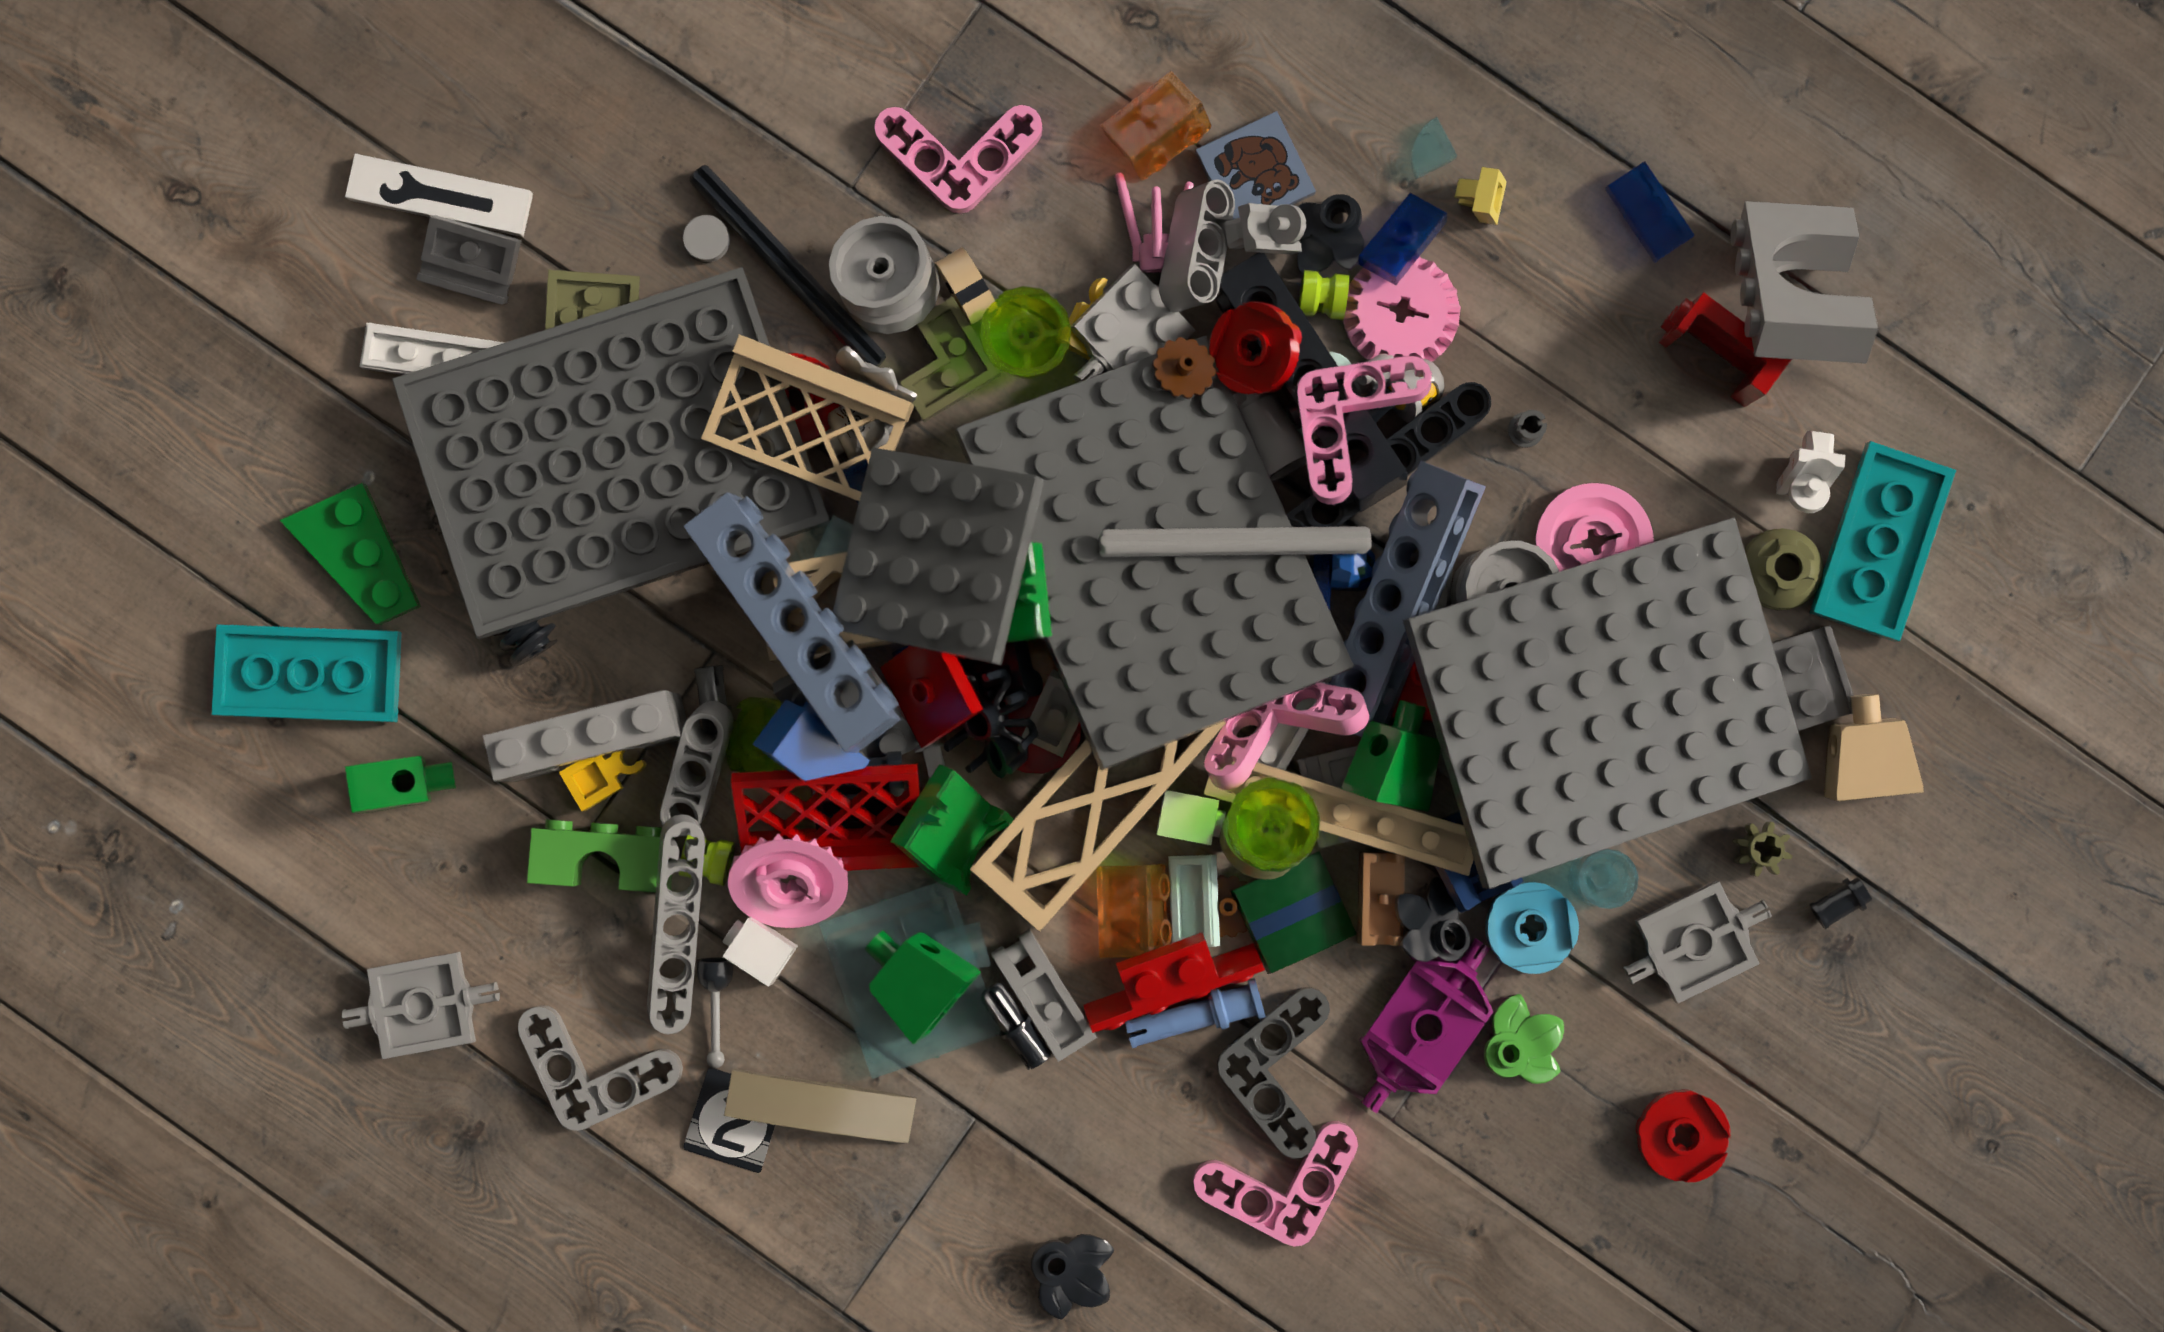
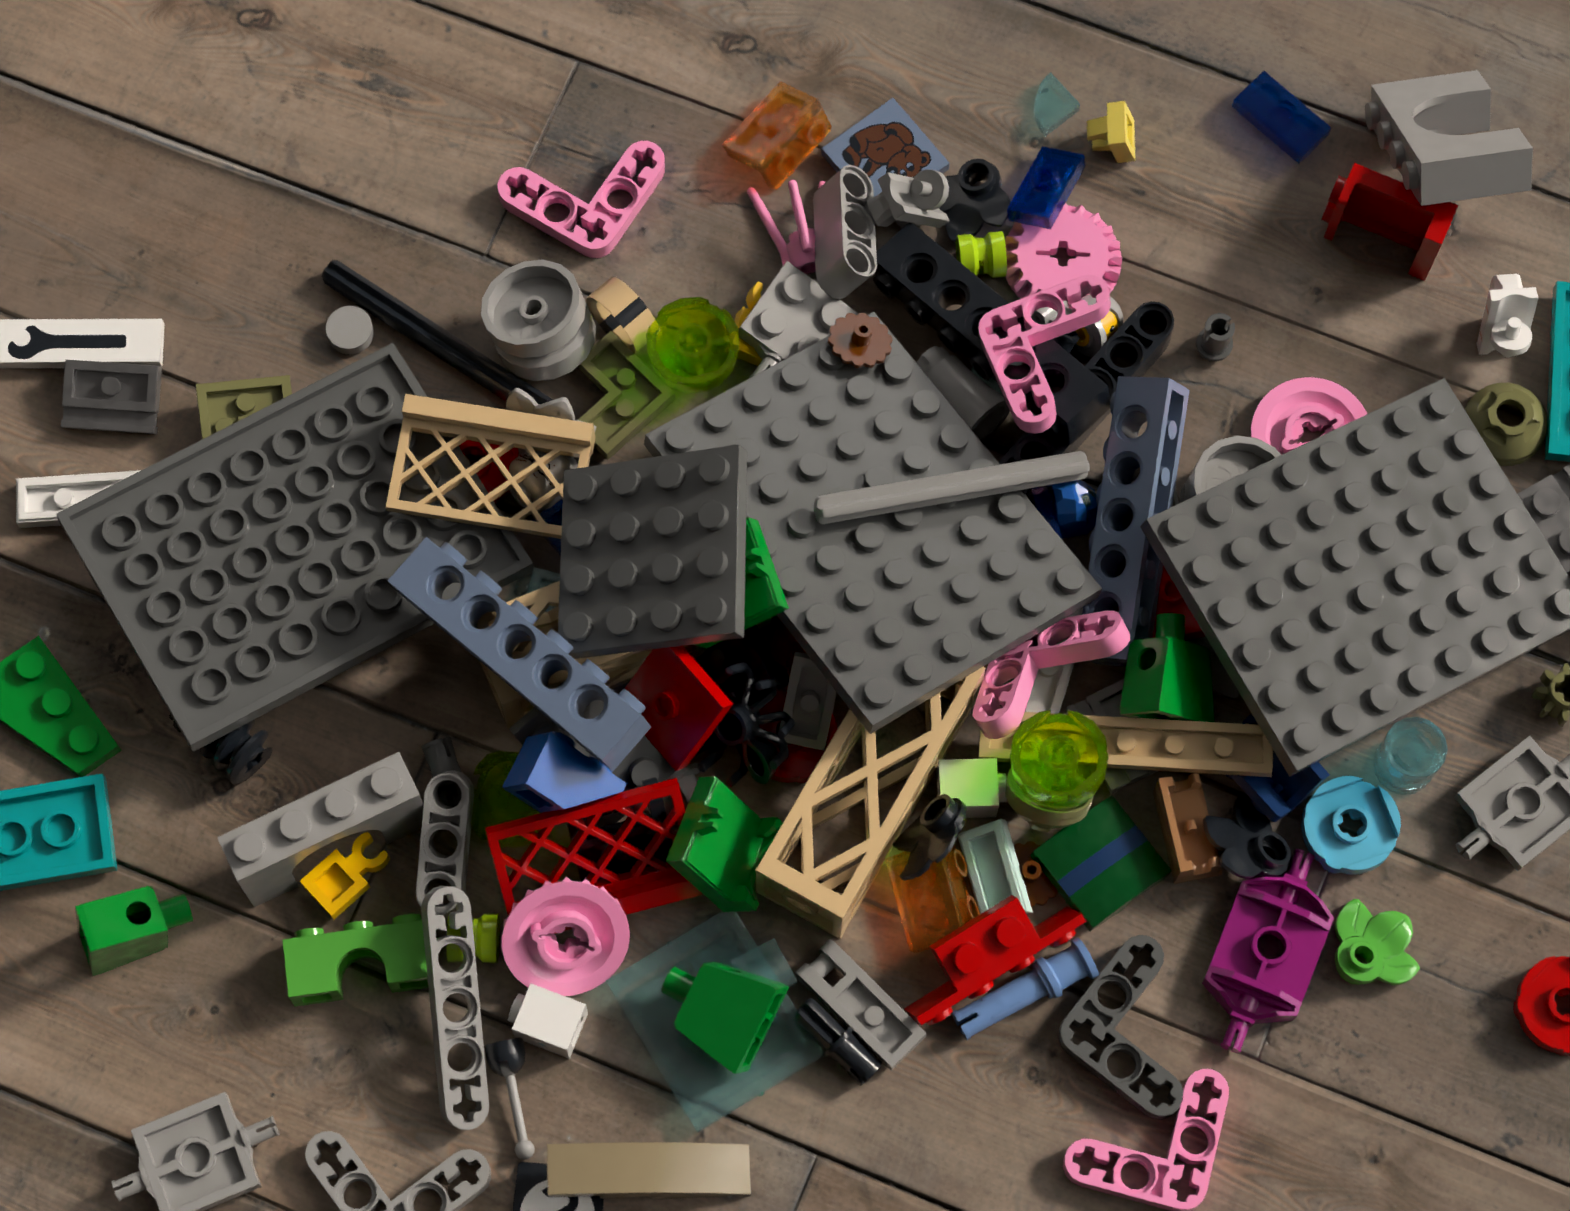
camera: 15 degrees left, 15 degrees down
red plate [1209,302,1302,395] -> none
none -> black plate [892,794,967,880]

